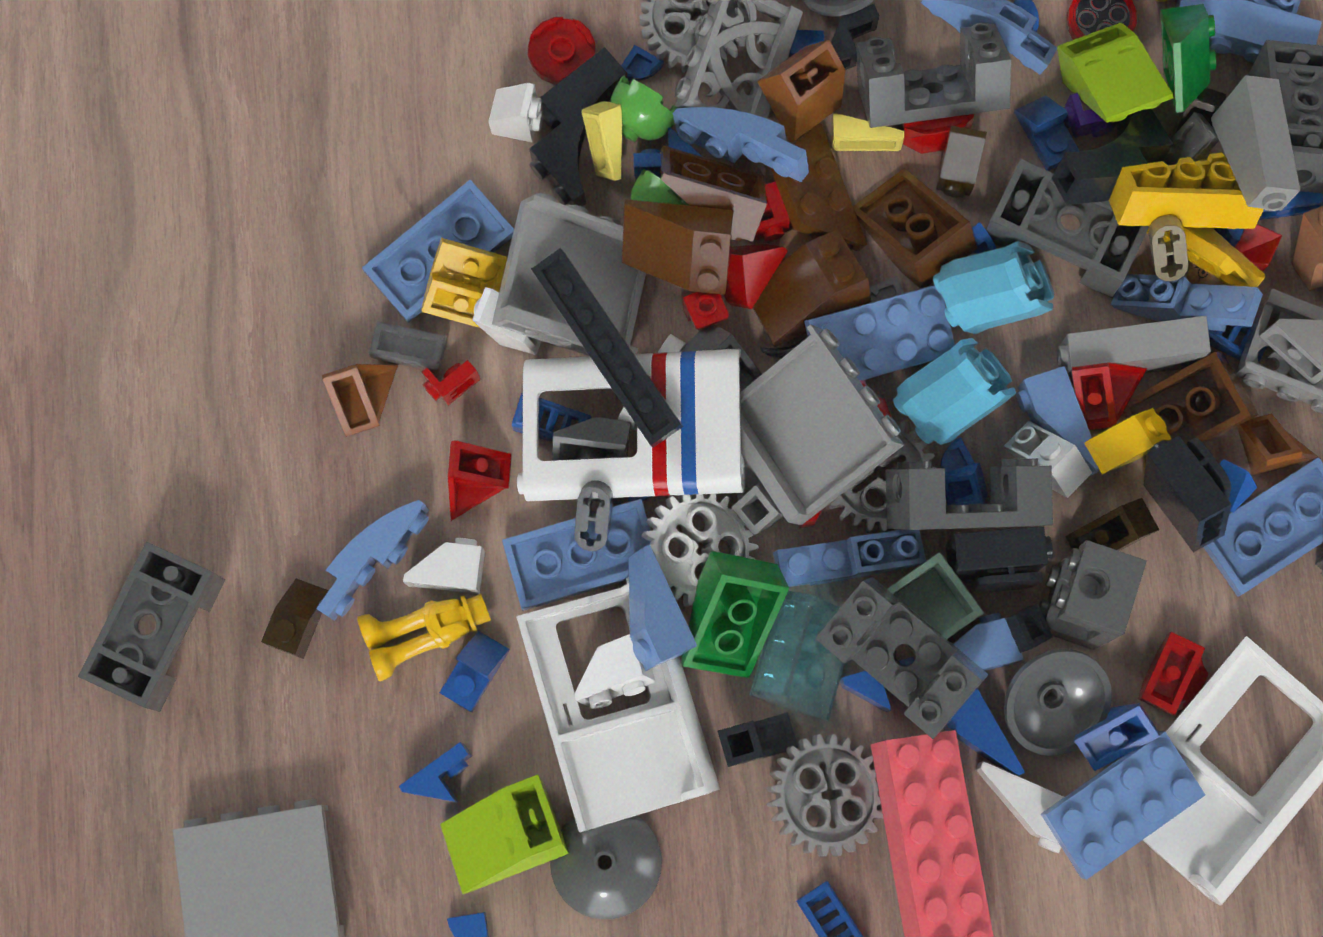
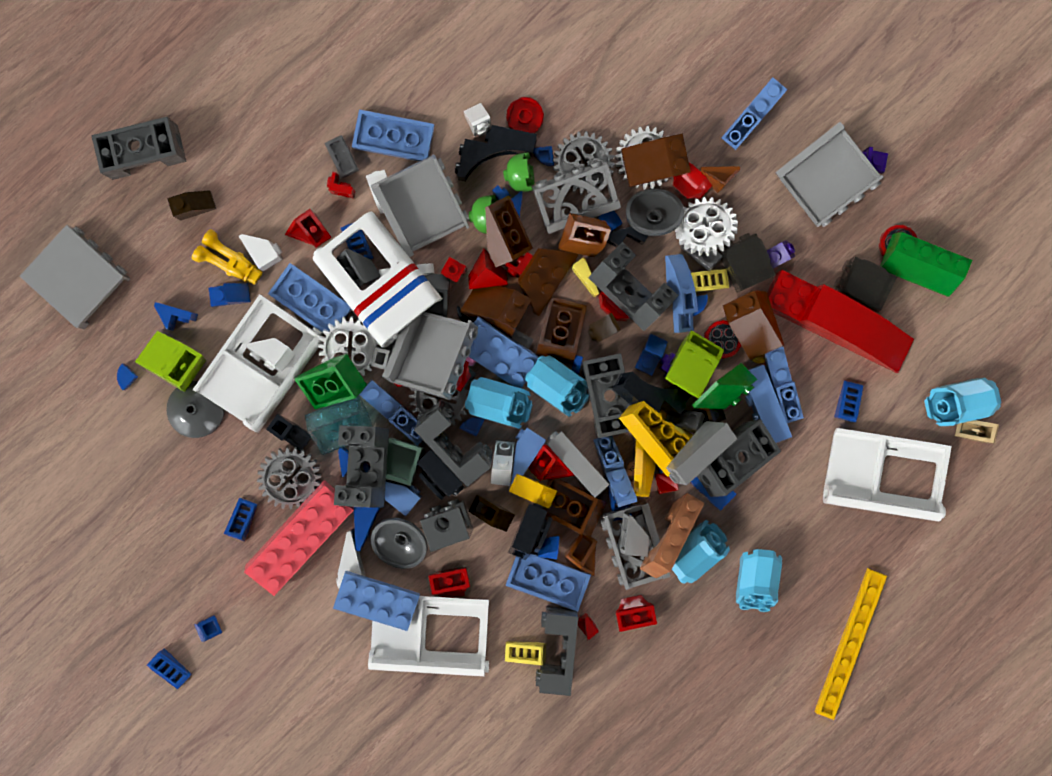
camera: 45 degrees right, 10 degrees up
medium blue slope [316,500,429,621] -> none
dark orange slope [322,364,398,437] -> none
yellow slope [421,237,507,328] -> none
black plate [531,248,684,448] -> none
beam [574,480,613,551] -> none
light yellow slope [582,101,622,181] -> none
reddish brown slope [622,199,734,294] -> none
medium blue slope [629,545,697,671] -> none
medium blue slope [673,107,809,182] -> none
blue slope [945,463,988,505] -> none
black plate [1005,603,1053,653] -> none
blue slope [1074,703,1160,771] -> none
dark tan beam [1149,215,1188,281] -> none

